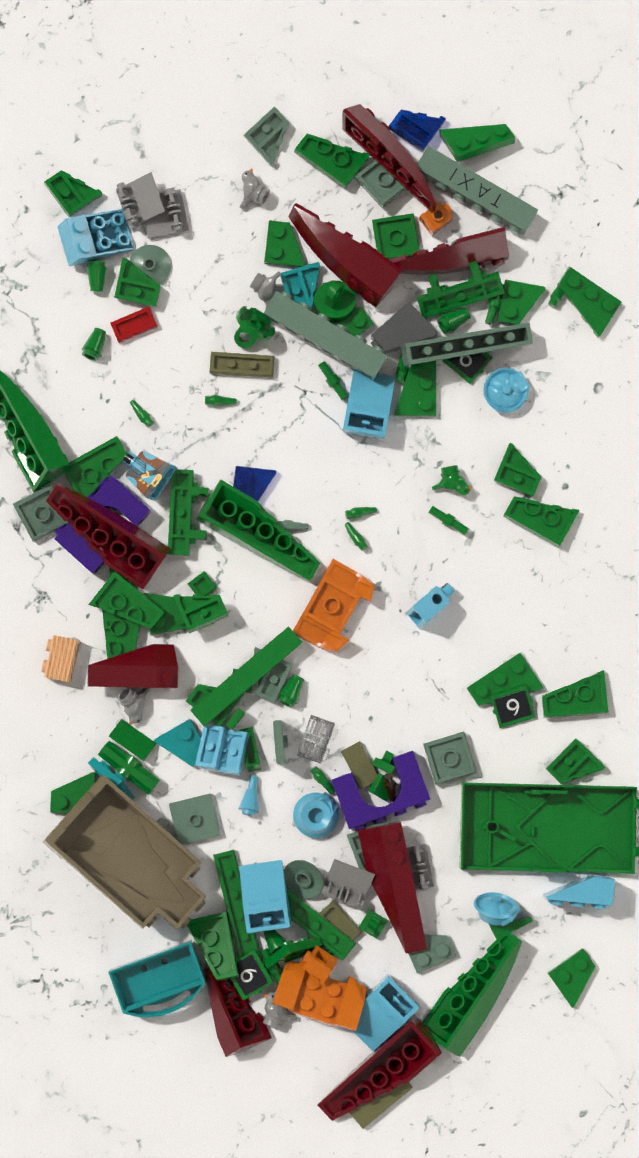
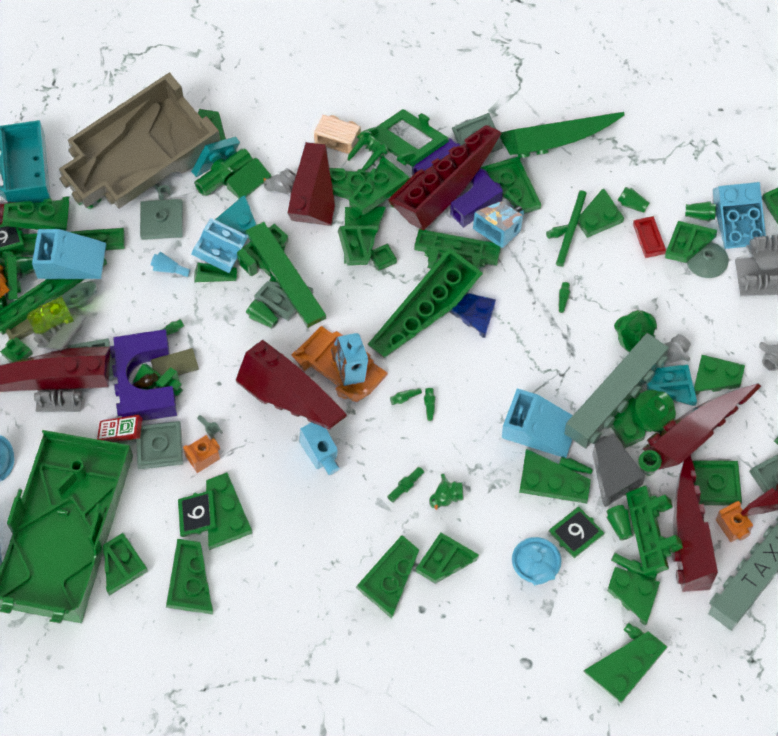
camera: 105 degrees right, 25 degrees down
olive tile [209,351,275,378] -> none
sand green plate [273,720,288,764] -> none
sand green piece [277,520,309,531] -> none
medium azure piece [293,792,339,838] -> none
clear brick [296,715,338,764] -> none
green bar [318,361,348,401] -> none
sand green brick [400,322,533,366] -> none
none -> clear neon green leg [27,296,74,334]
none -> tile [97,415,143,442]
none -> orange brick [183,435,220,473]
none -> sand green hand [197,415,223,440]
none -> dark red wedge [235,340,347,430]
none -> medium azure torso [331,333,368,386]
none -> green piece [347,130,388,171]
none -> green piece [364,109,449,167]
none -> green bar [556,190,587,267]
none -> green wing [577,189,624,238]
none -> green cone [638,450,662,476]

